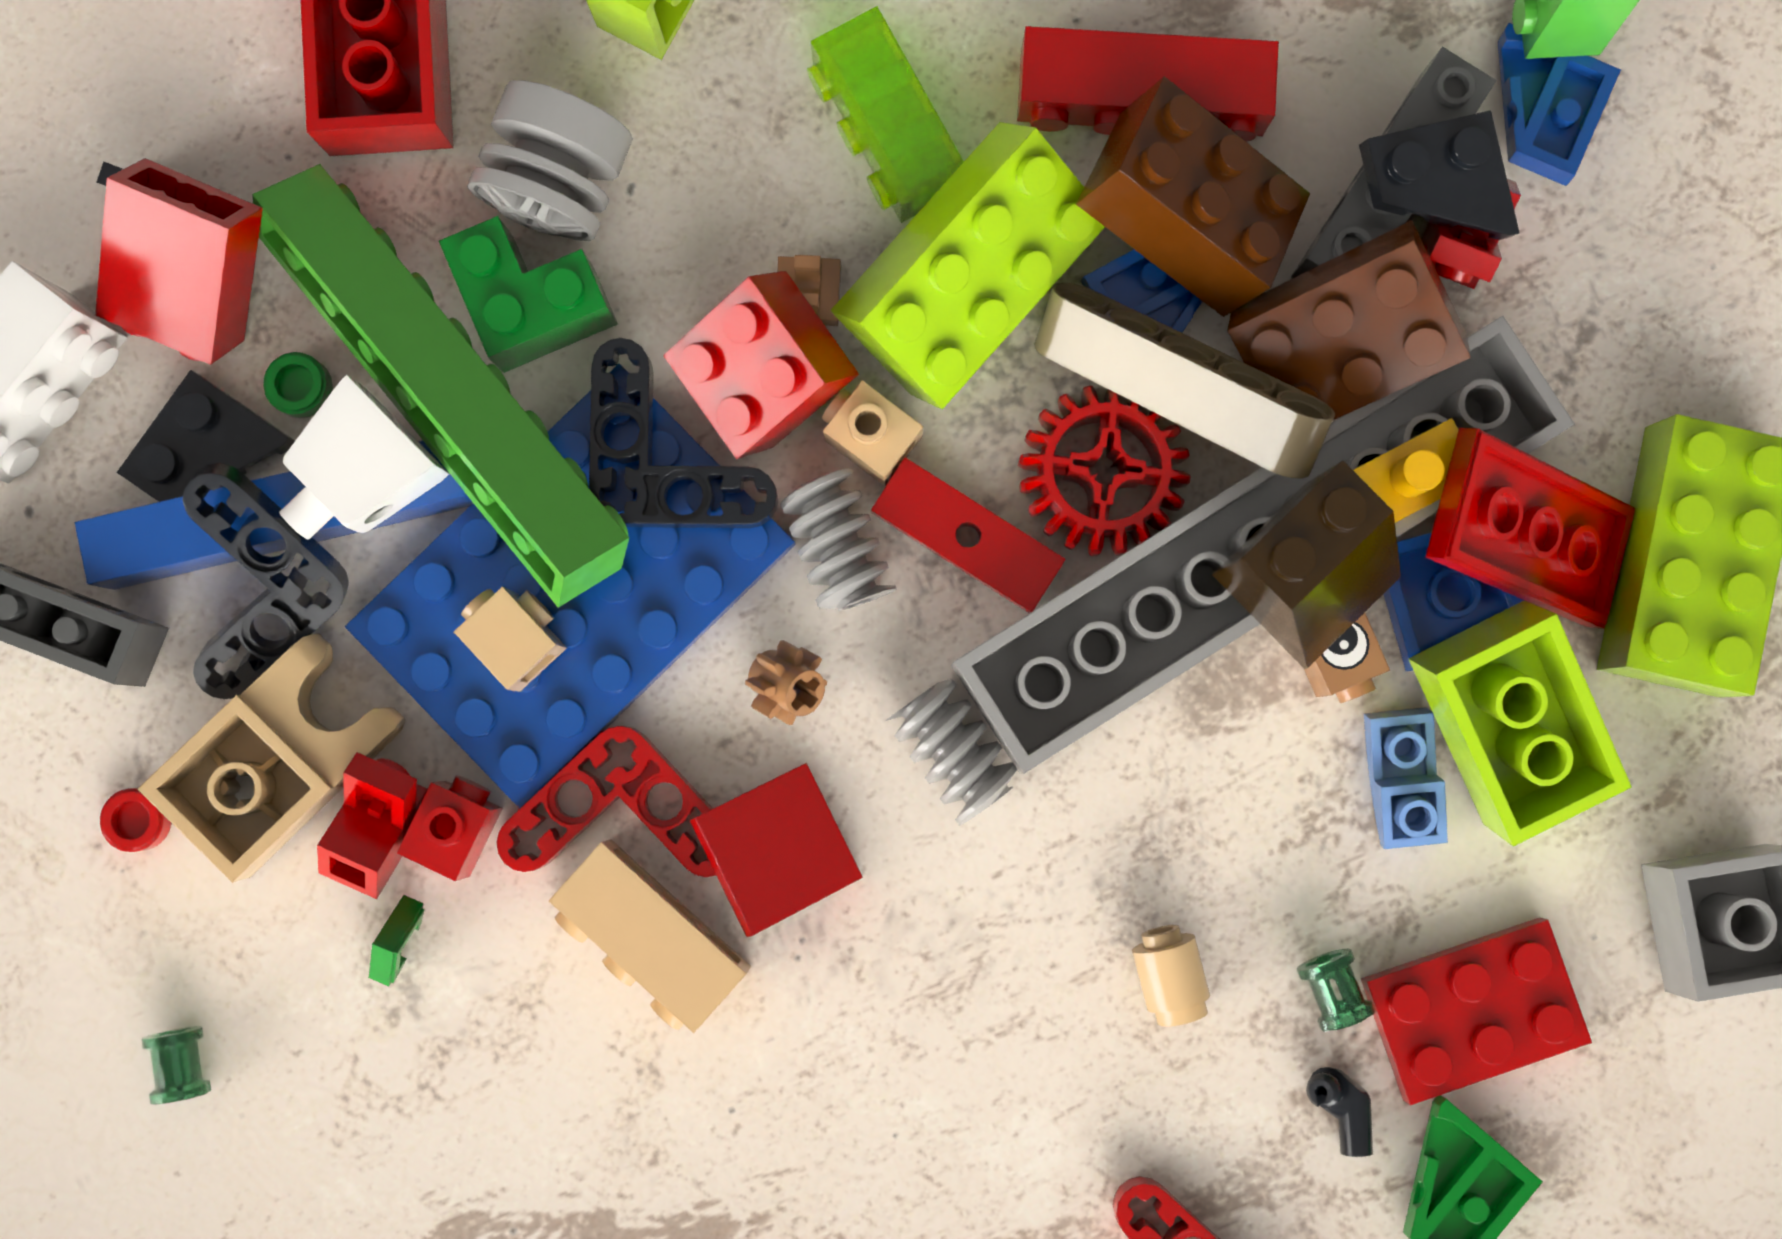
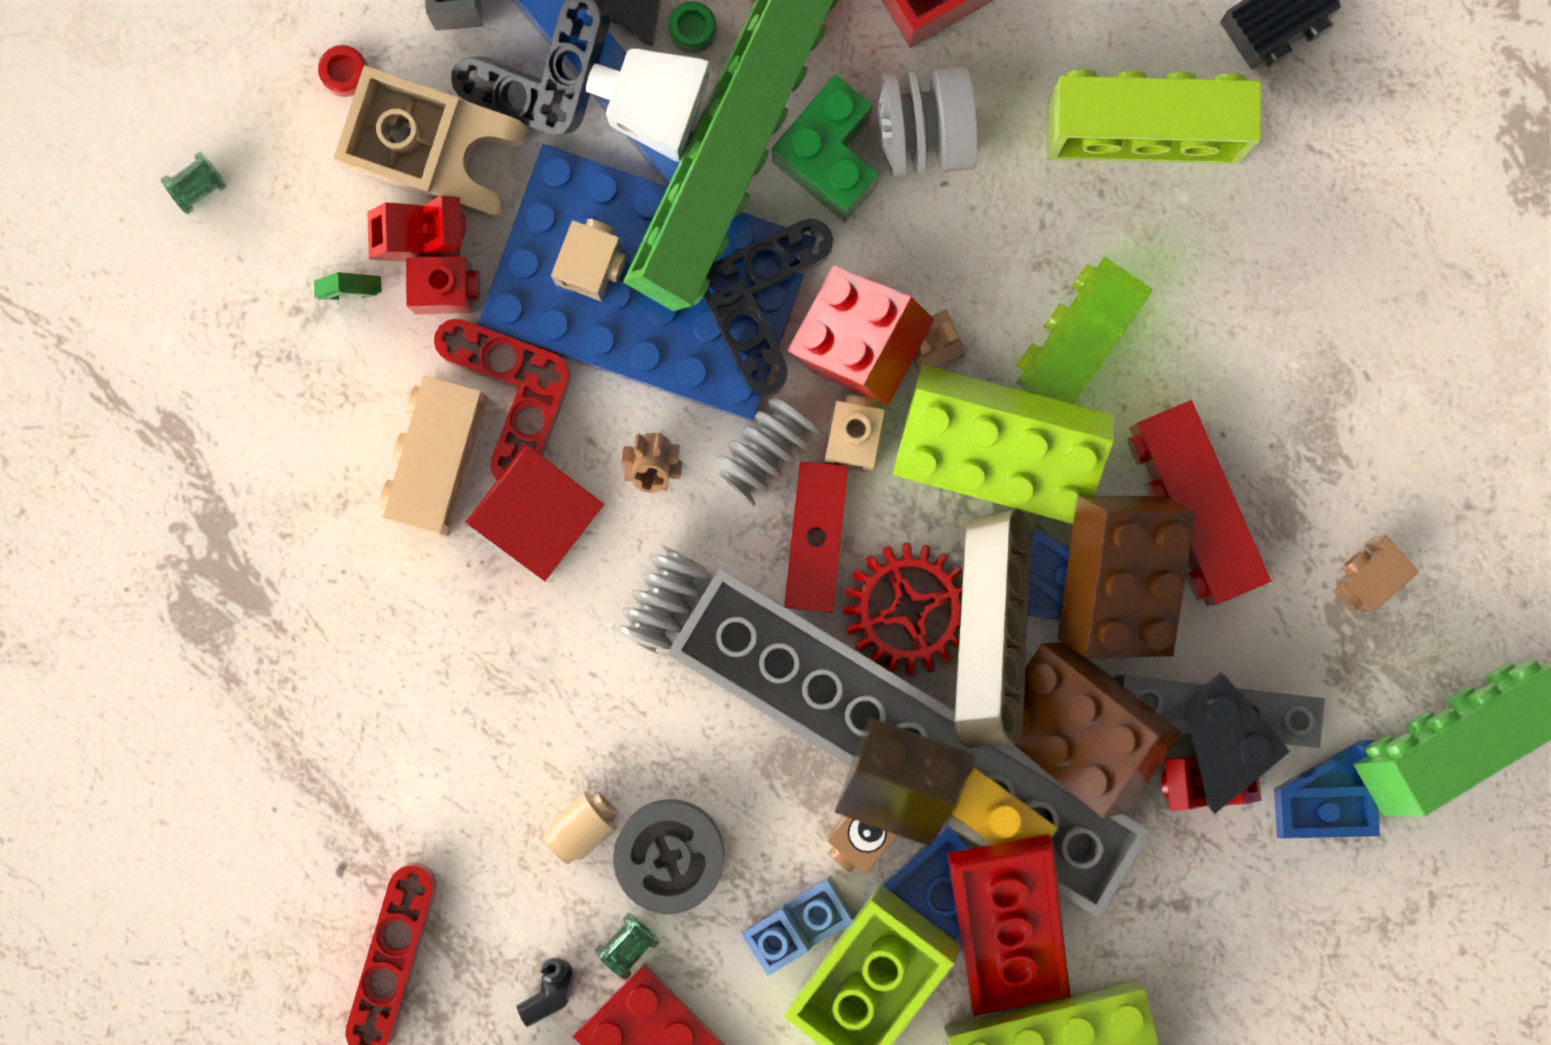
camera: 65 degrees right, 0 degrees up
none -> dark grey wheel [613,799,724,914]

